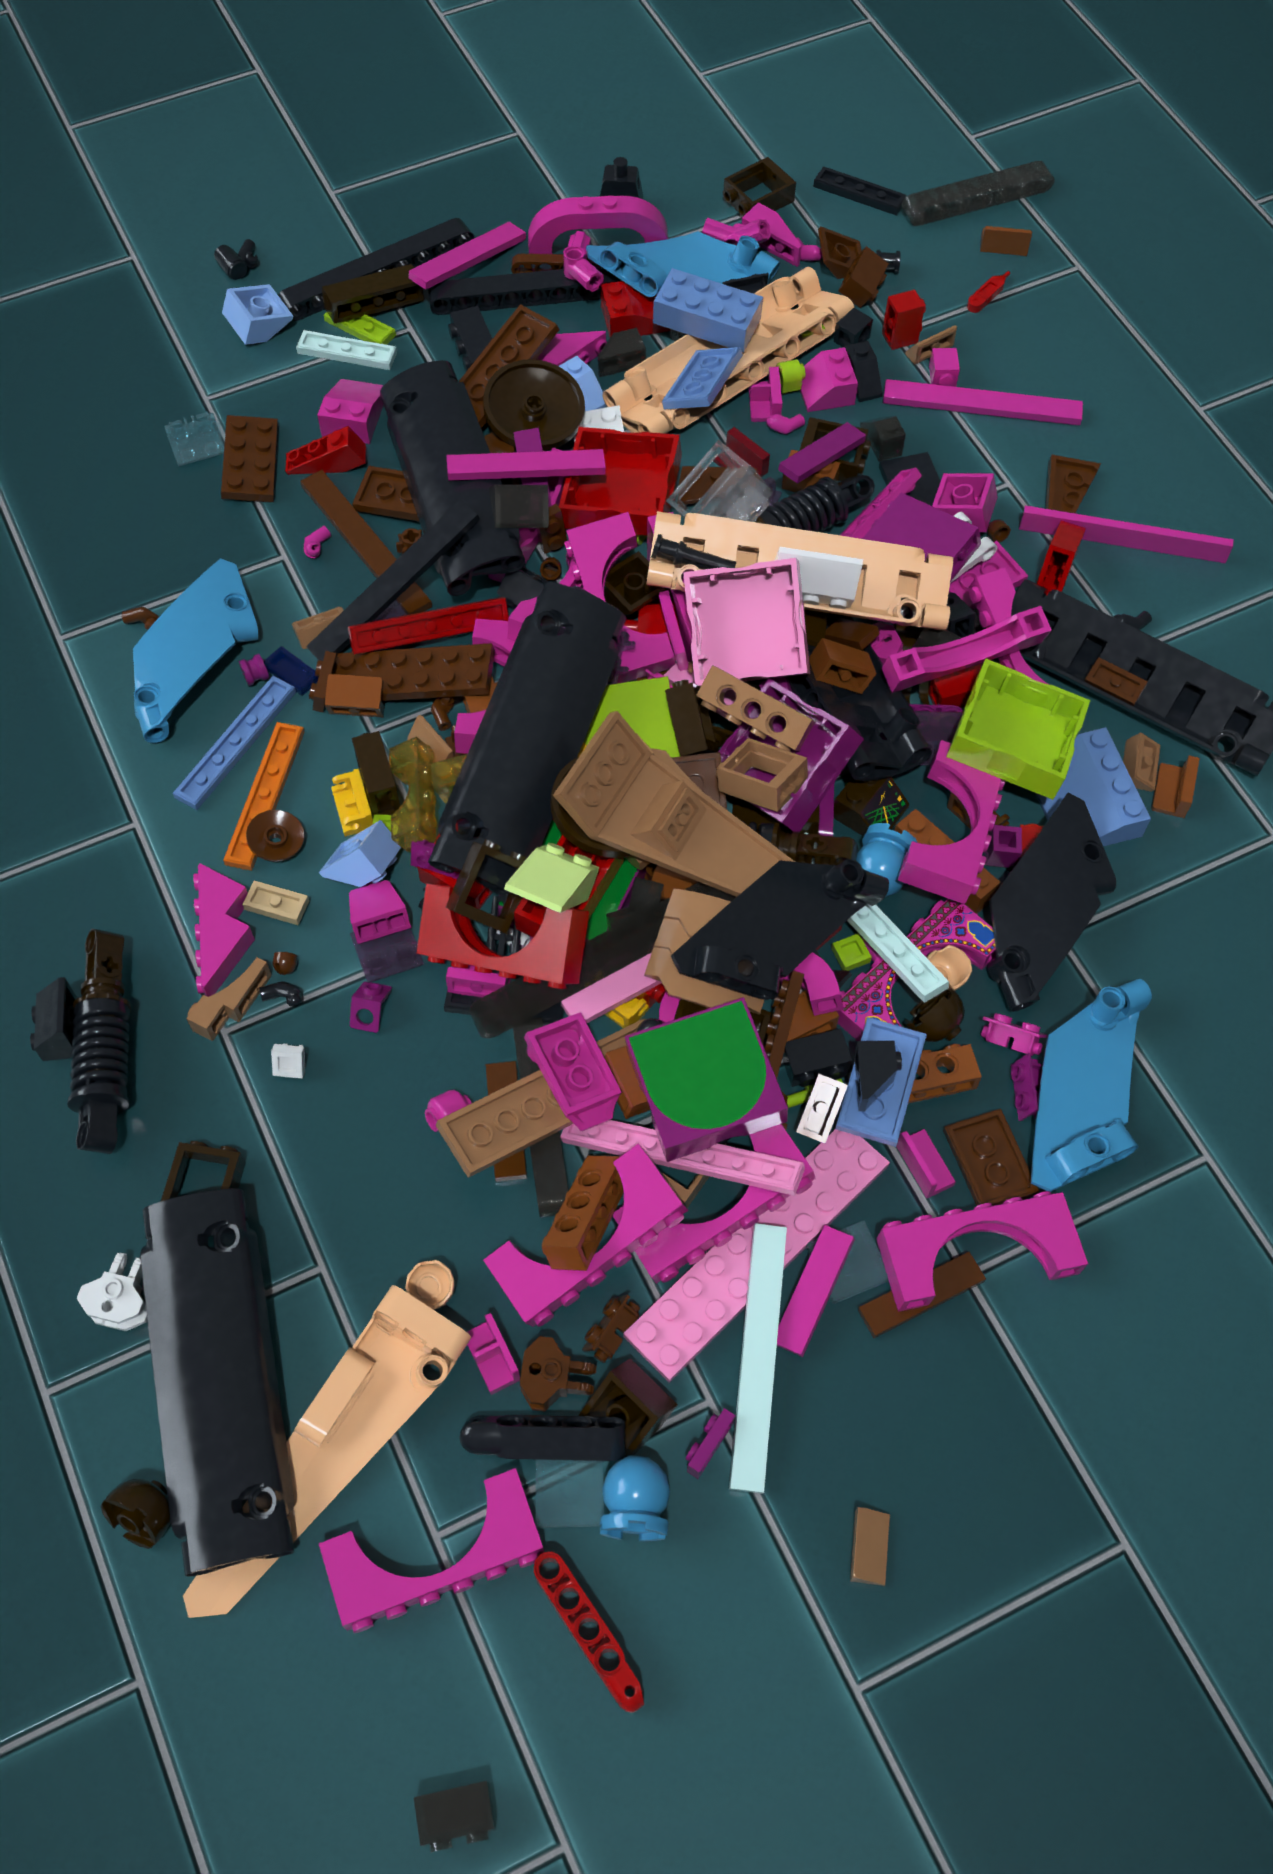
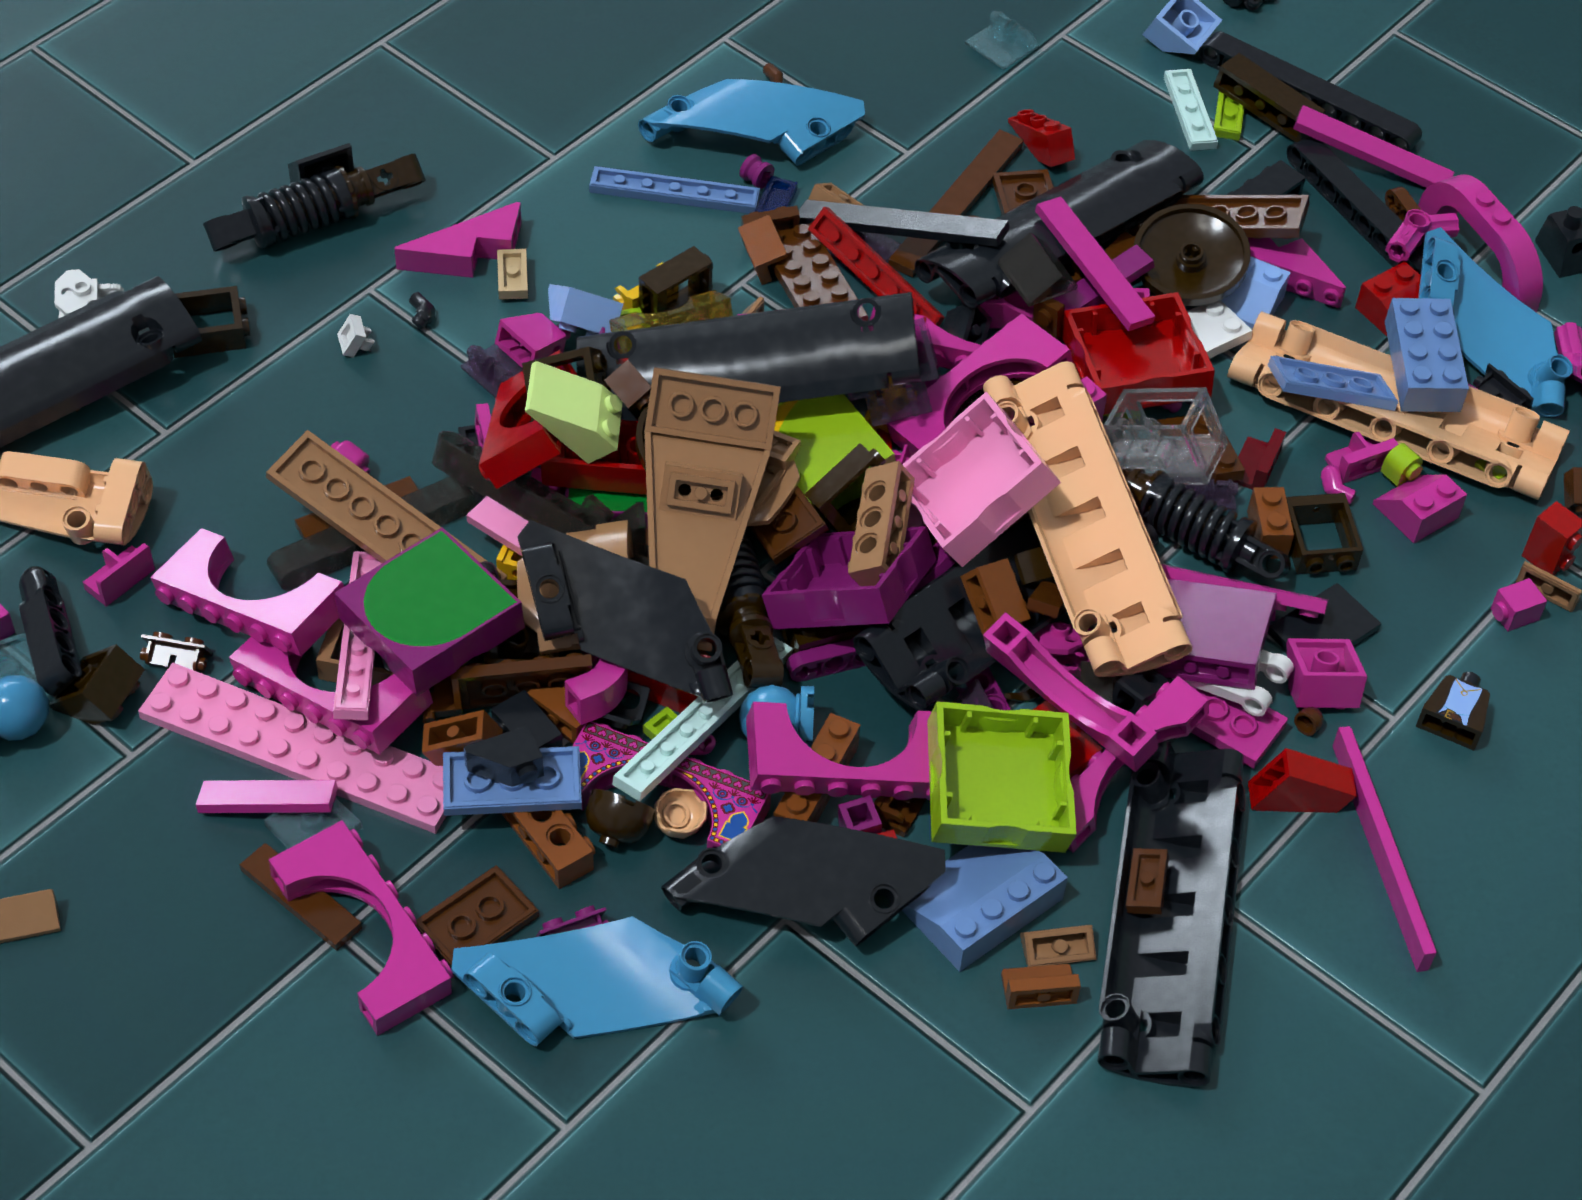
camera: 65 degrees right, 10 degrees down
medium nougat slope [186,957,272,1041] -> none
reddish brown plate [221,415,278,502] -> none
orange tile [223,722,305,871] -> none
reddish brown dish [246,810,304,862] -> none
reddish brown hinge [273,952,298,975] -> none
dark pink arm [304,526,331,558] -> none
dark pink slope [317,379,383,444] -> none
magenta bracket [350,982,392,1033] -> none
light nougat hair [405,1260,455,1310] -> none
reddish brown hinge [520,1336,597,1412] -> none
dark pink slope [524,1012,622,1131] -> none
dark orange brick [542,1156,624,1271] -> none
clear smoke slope [598,328,646,377] -> none
black pin [651,534,736,570] -> none
magenta plate [685,1408,736,1479] -> none
medium nougat window [716,738,808,812] -> none
light aqua tile [729,1223,787,1494] -> none
white slope [774,547,863,609] -> none
magenta tile [778,422,866,484] -> none
black brick [834,308,873,348] -> none
dark brown slope [834,777,910,836] -> none
black slope [845,341,883,402] -> none
clear smoke slope [860,416,906,461] -> none
dark pink tile [883,379,1083,425] -> none
dark pink panel [896,1129,956,1199] -> none
dark pink hinge [981,1013,1048,1056] -> none
reddish brown wing [1046,455,1101,513] -> none
black arm [1114,611,1152,630] -> none
none -> reddish brown brick [604,360,651,418]
none -> dark brown torso [1416,672,1490,751]

